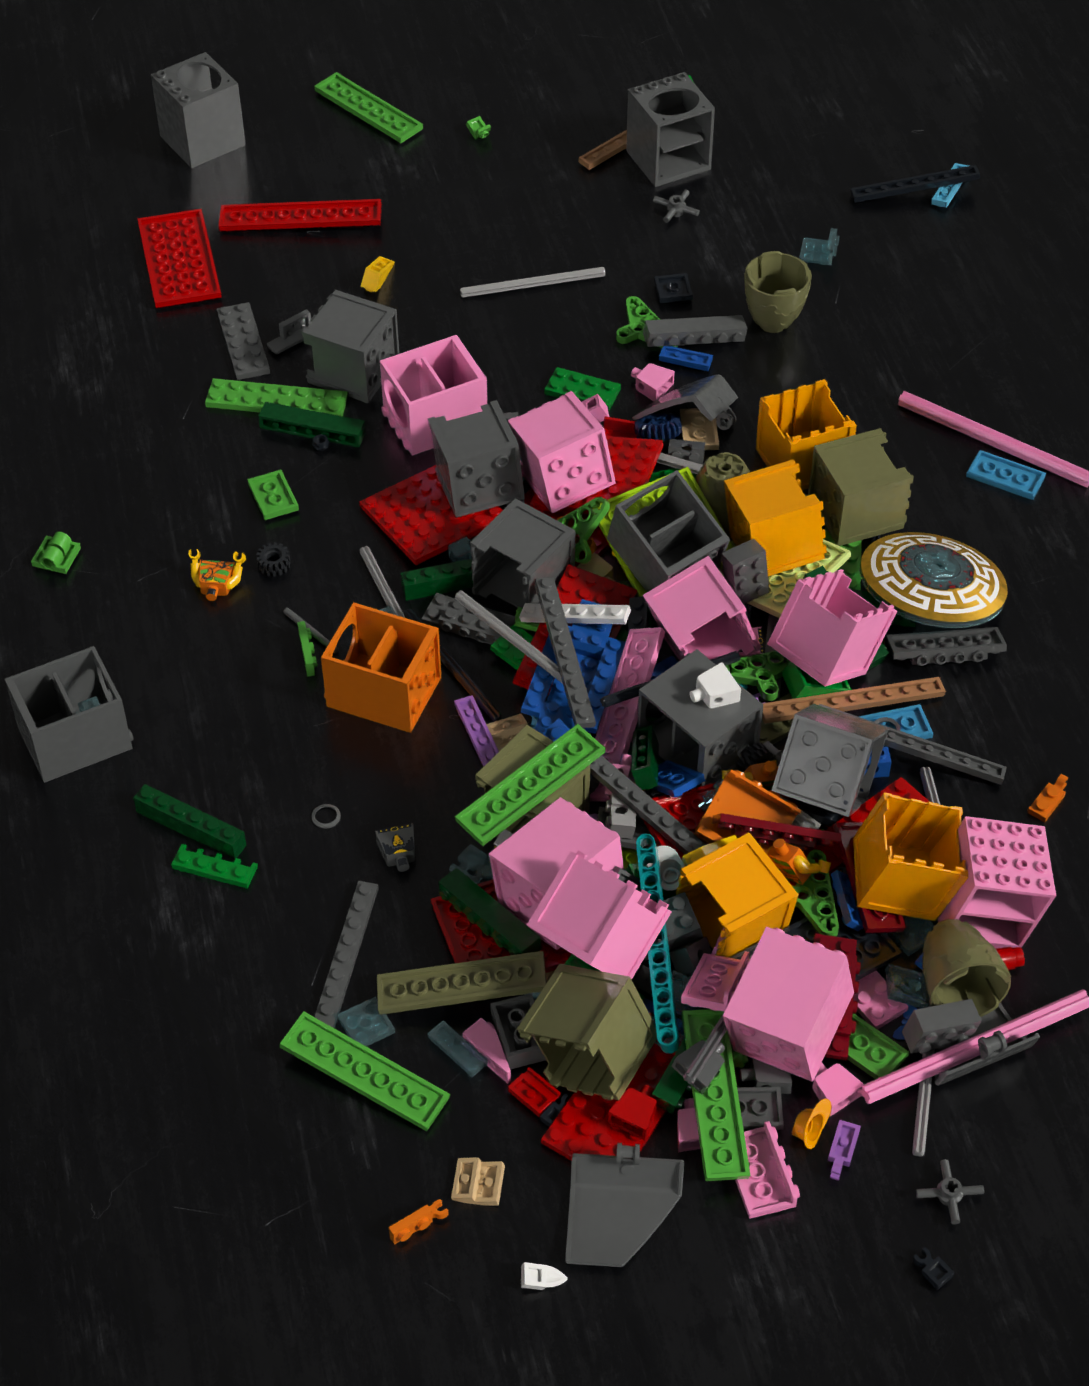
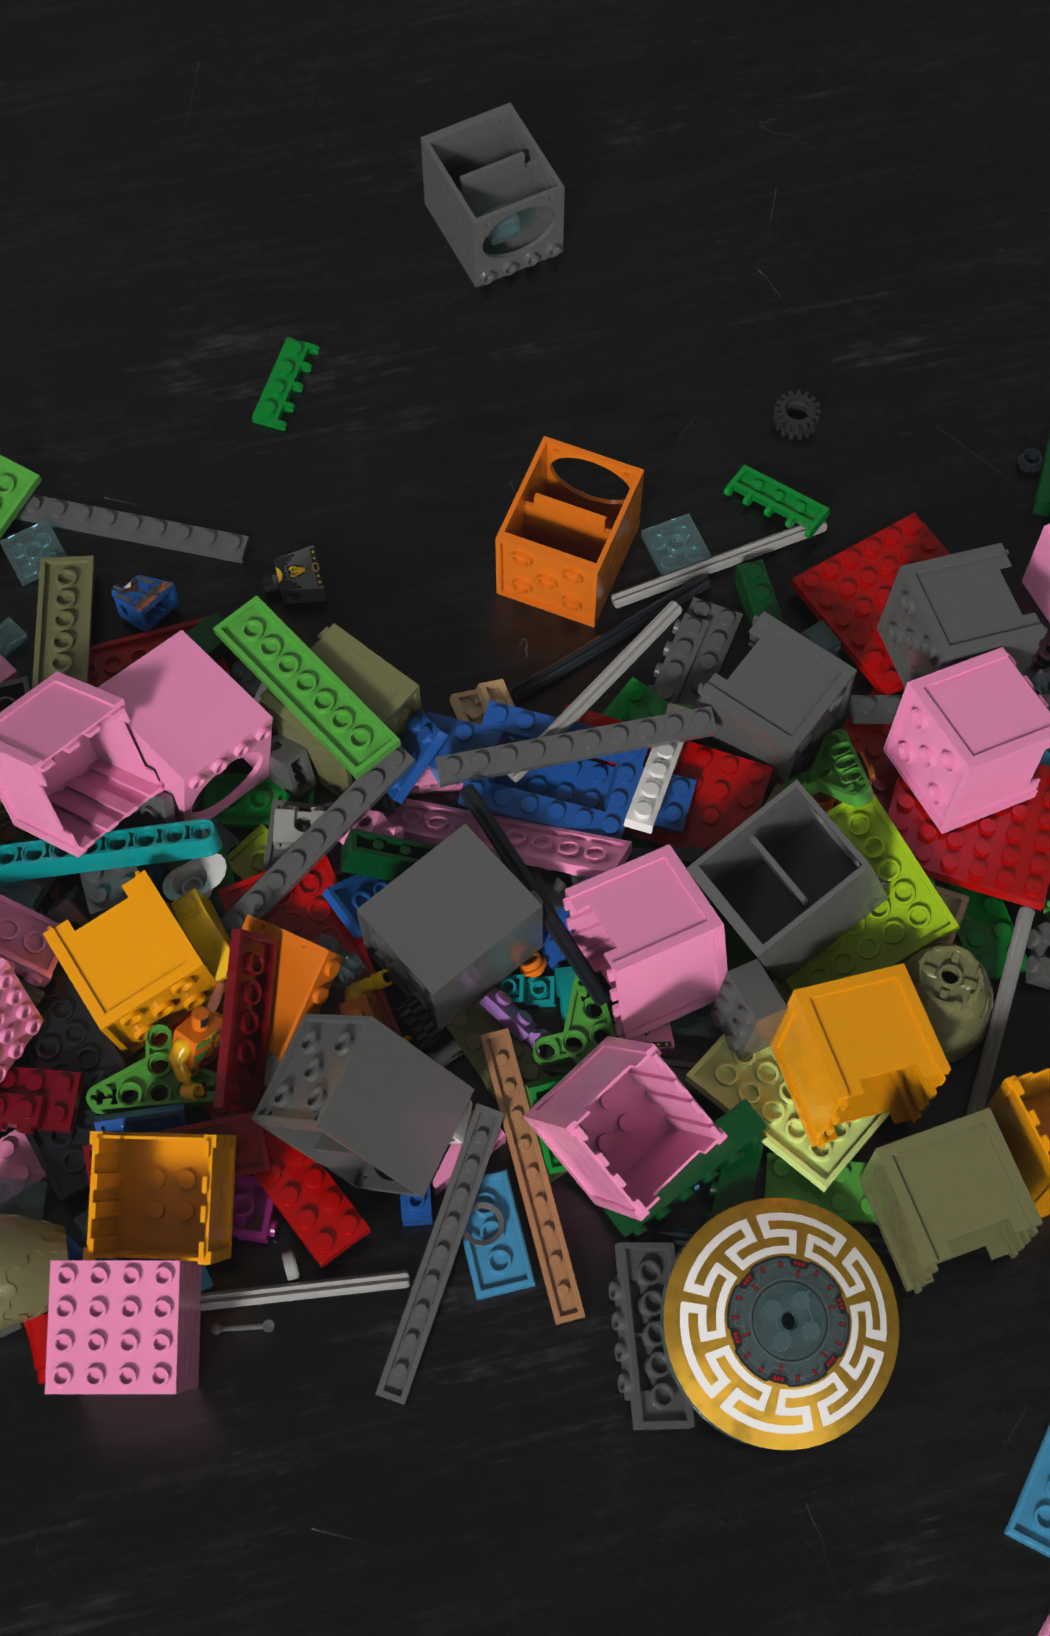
camera: 90 degrees right, 15 degrees up
bright green plate [31,532,81,574] -> none
dark green brick [133,784,246,860] -> none
torso [188,549,246,601] -> none
bright green plate [247,470,299,520] -> none
dark grey bar [283,608,339,654] -> none
bright green plate [297,621,317,677] -> none
dark grey piece [311,804,341,829] -> none
medium lavender plate [454,695,499,767] -> none
white torso [690,662,741,708] -> none
orange plate [1028,774,1068,823] -> none
none -> blue torso [112,575,179,633]
none -> green hinge [724,464,830,539]

